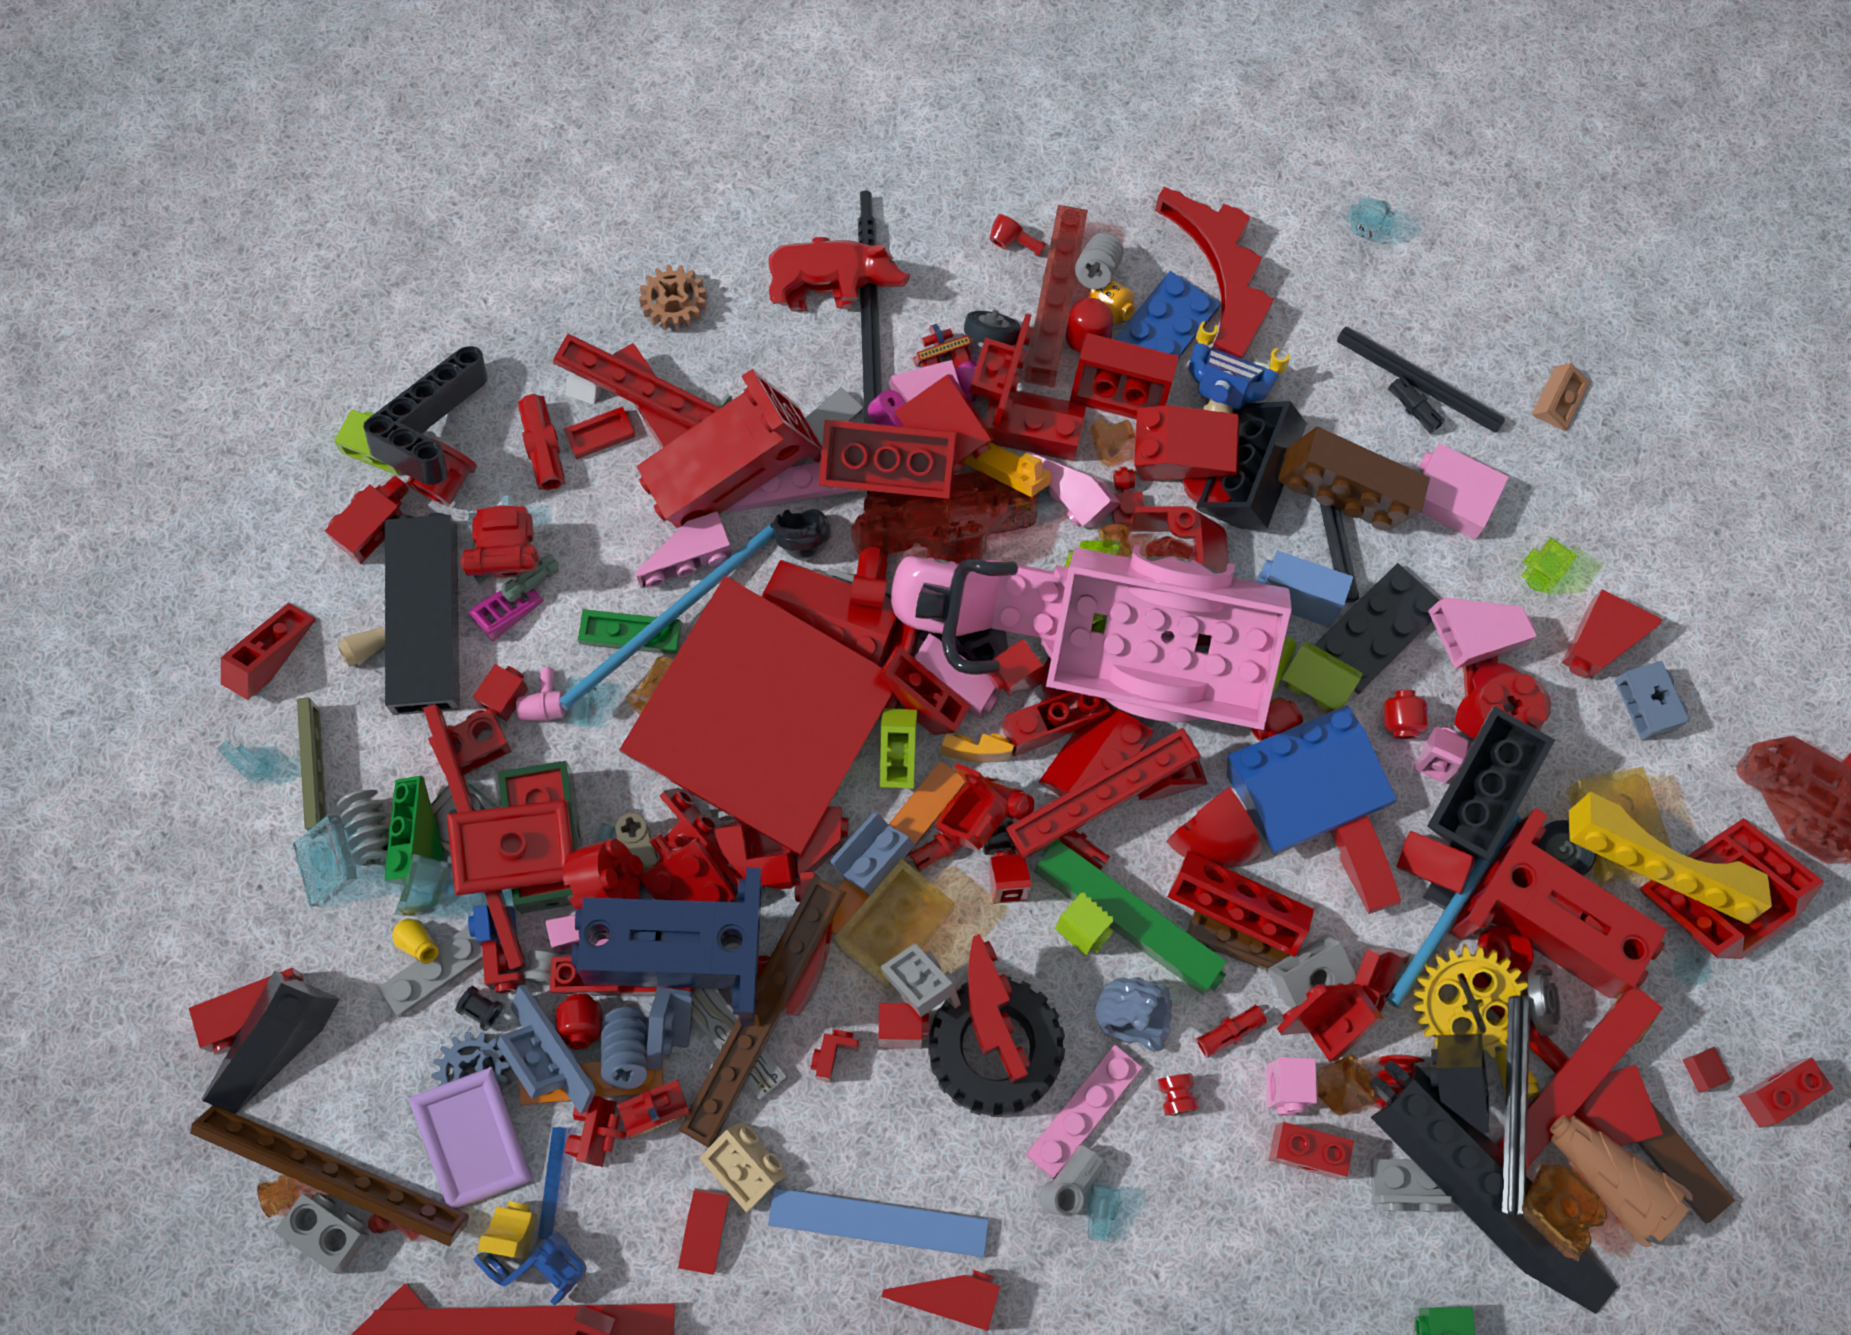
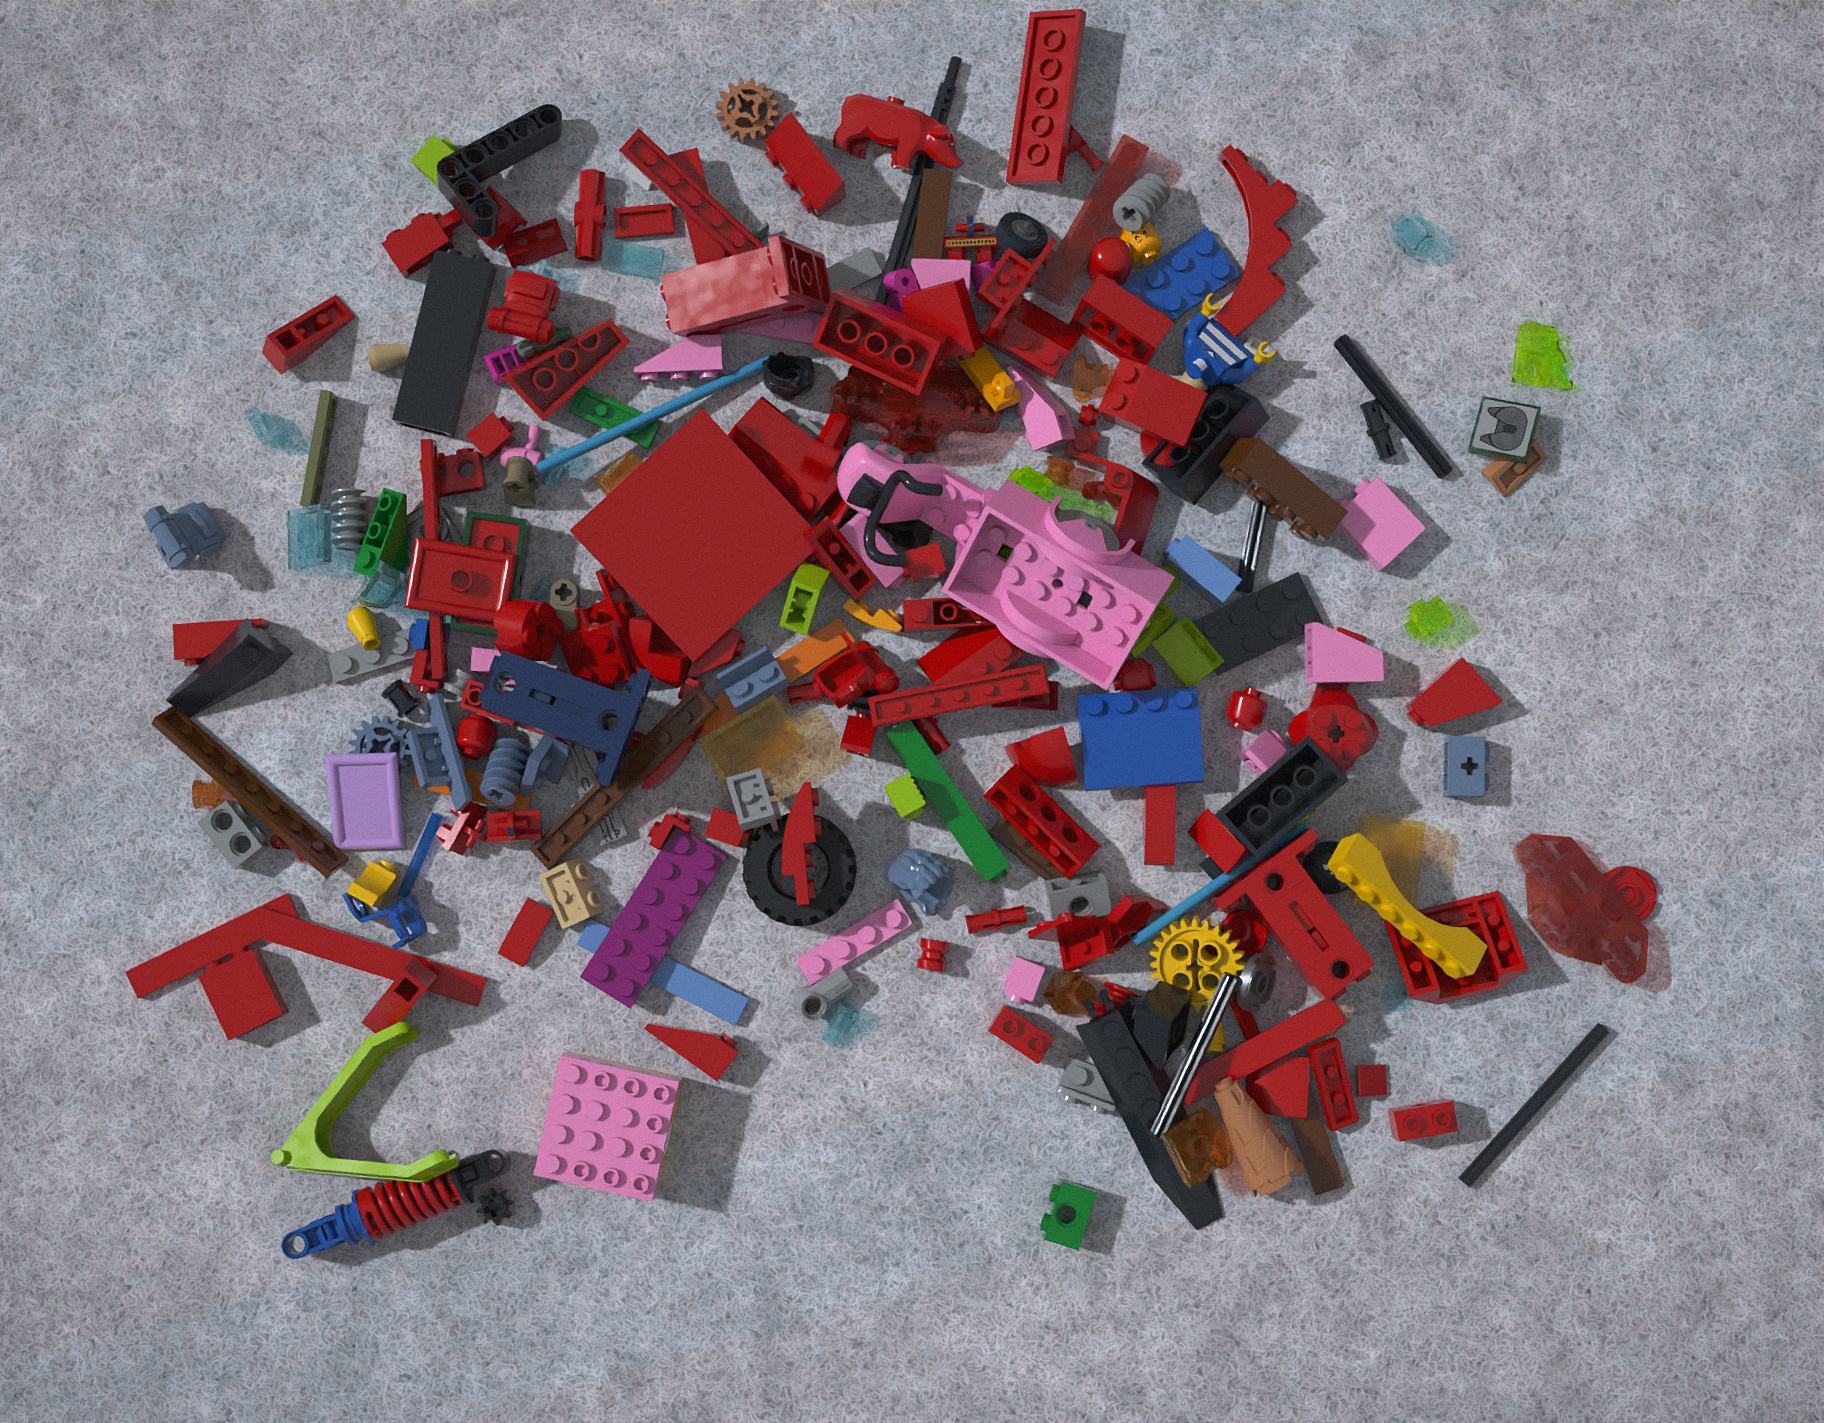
camera: 25 degrees right, 15 degrees up
none -> sand blue piece [143,502,226,569]
none -> red wedge [500,319,631,422]
none -> dark tan piece [502,456,538,506]
none -> red slope [503,218,568,270]
none -> magenta plate [580,826,727,1009]
none -> clear light blue plate [601,238,665,280]
none -> red slope [764,113,846,218]
none -> reddish brown tile [910,168,953,288]
none -> red plate [1006,9,1087,185]
none -> red plate [1307,1037,1359,1131]
none -> tile [1468,396,1541,464]
none -> clear neon green slope [1511,321,1573,391]

